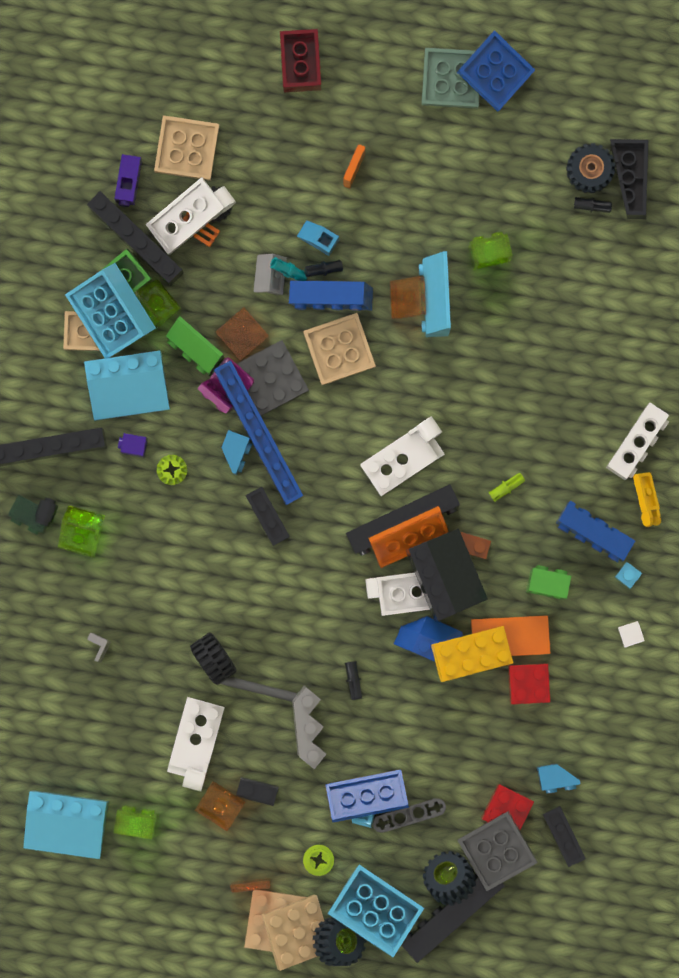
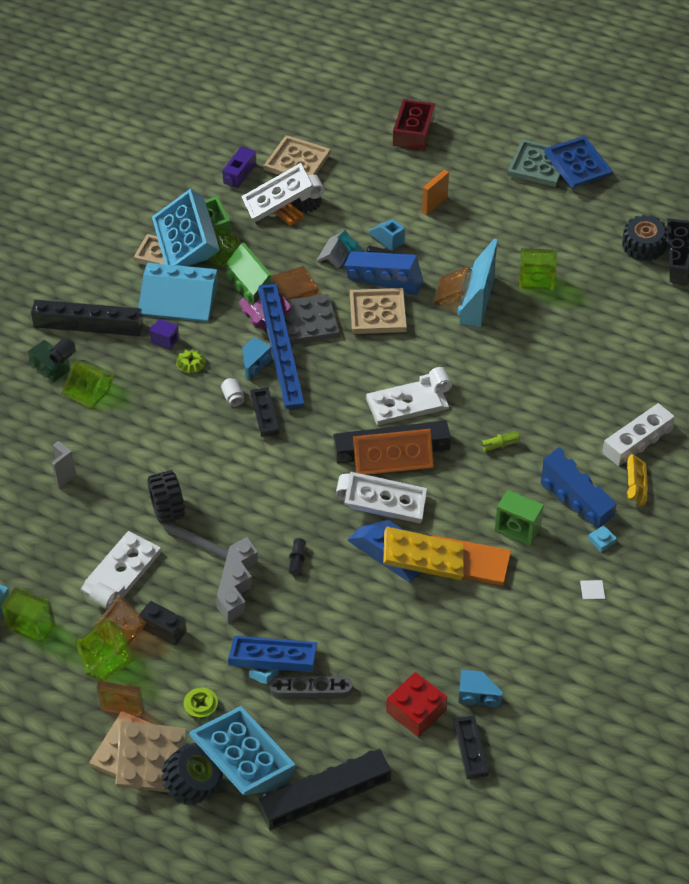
camera: 15 degrees right, 35 degrees down
black brick [87,191,183,287] -> none
black slope [405,528,488,622] -> none
black wheel [423,851,476,906] -> none
dark grey plate [457,811,538,891] -> none
dark orange plate [460,532,491,560] -> none
red brick [508,664,550,704] -> none
black axle [574,197,612,213] -> none
none -> clear neon green brick [75,619,134,683]
none -> white brick [221,378,244,407]

